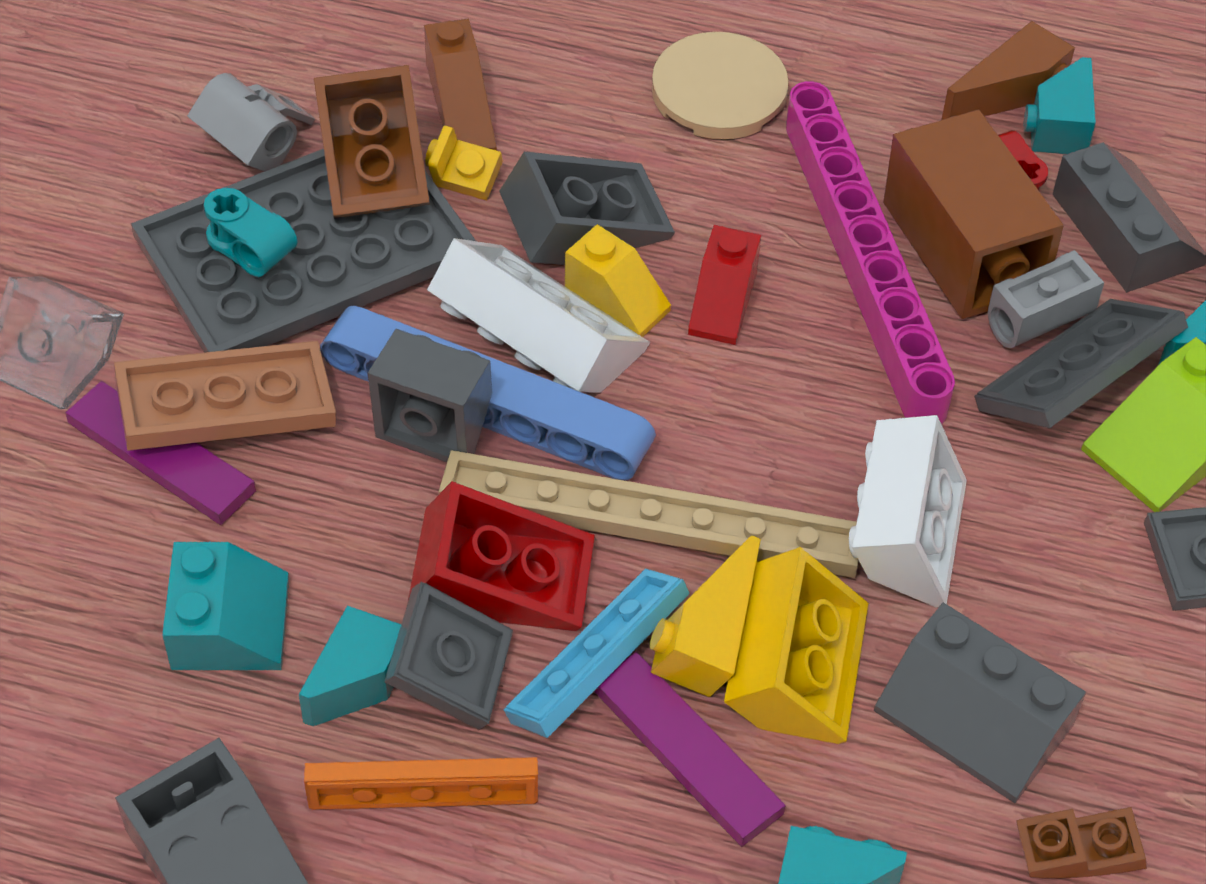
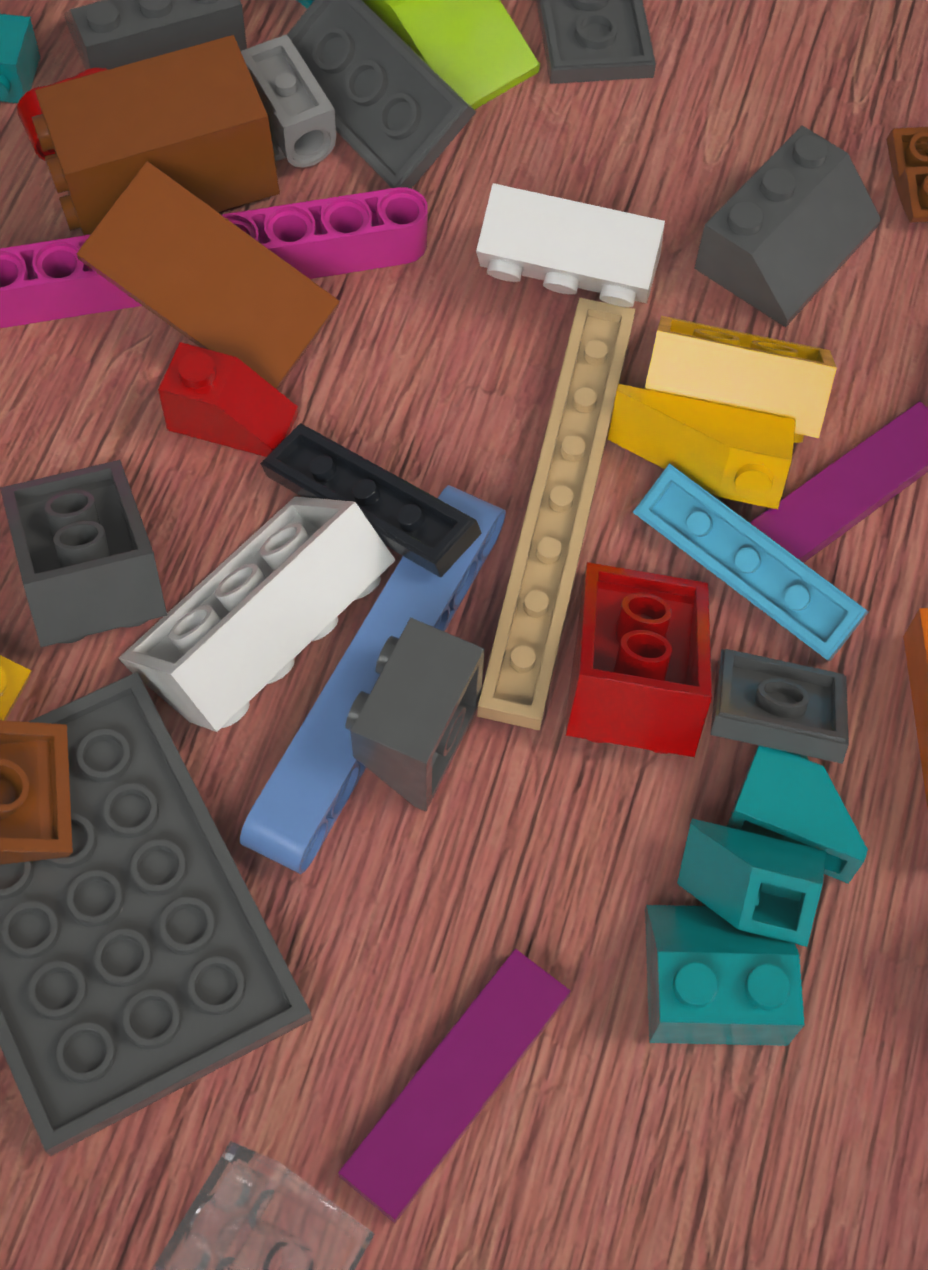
camera: 90 degrees left, 10 degrees up
nougat plate [114,341,336,451] -> none
teal piece [204,188,298,277] -> none
yellow slope [565,224,671,337] -> none
none -> dark orange tile [76,161,340,390]
none -> black tile [260,423,482,578]
none -> teal slope [677,818,826,947]

